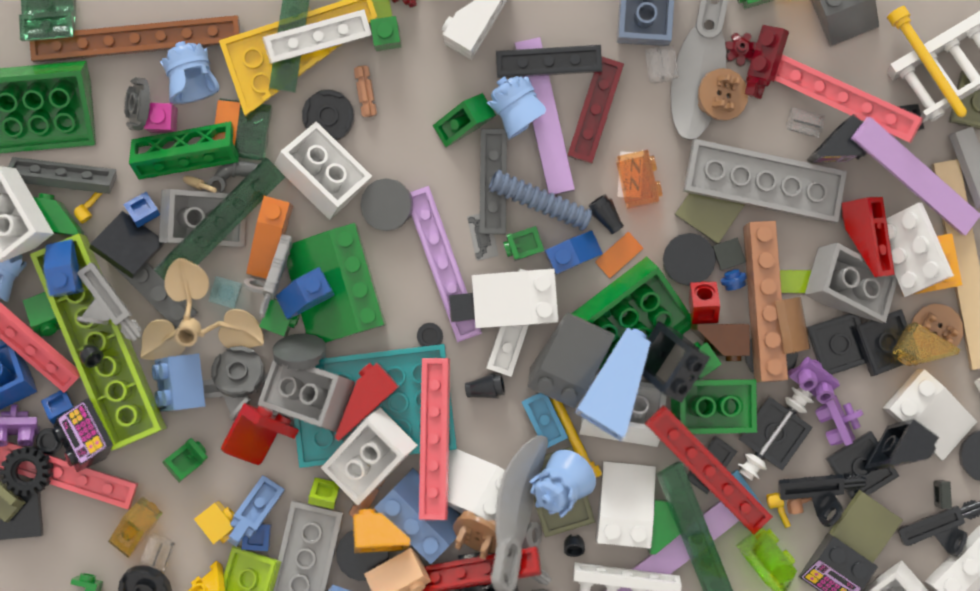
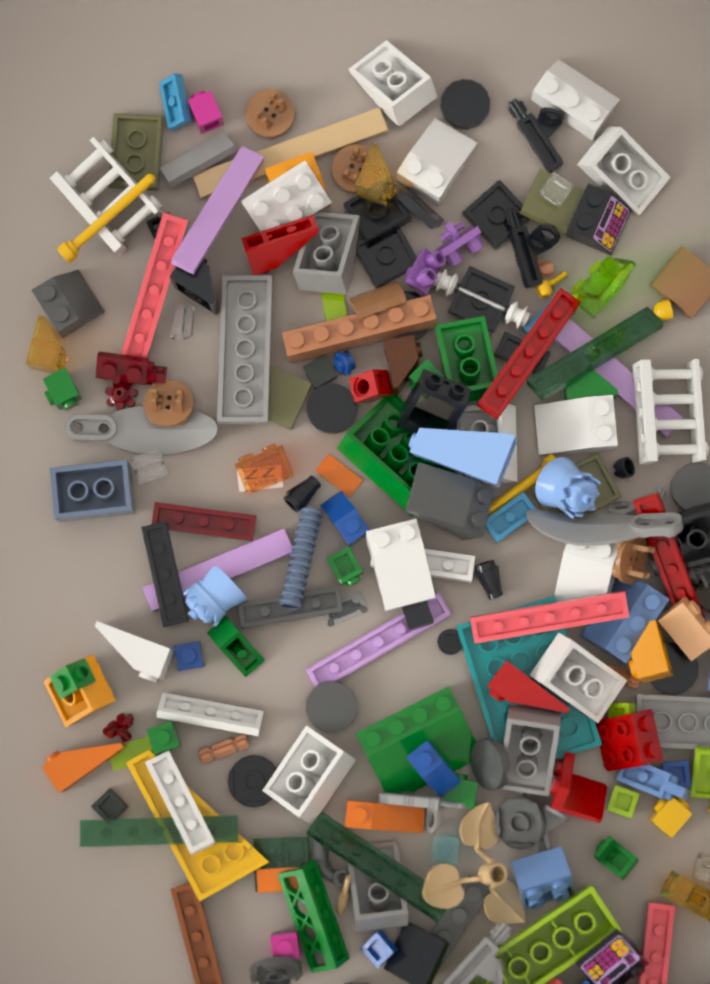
camera: 100 degrees left, 5 degrees down
black hinge [79,344,104,368] -> none
light blue hat [160,41,220,104] -> none
black slope [864,419,939,472] -> none
pearl dark grey tile [934,480,952,509] -> none
none -> white plate [157,693,264,736]
none -> blue plate [174,641,204,671]
none -> black tile [395,187,444,229]
none -> clear tile [539,171,574,208]
none -> red bracket [595,709,664,771]
none -> lime plate [606,785,640,819]

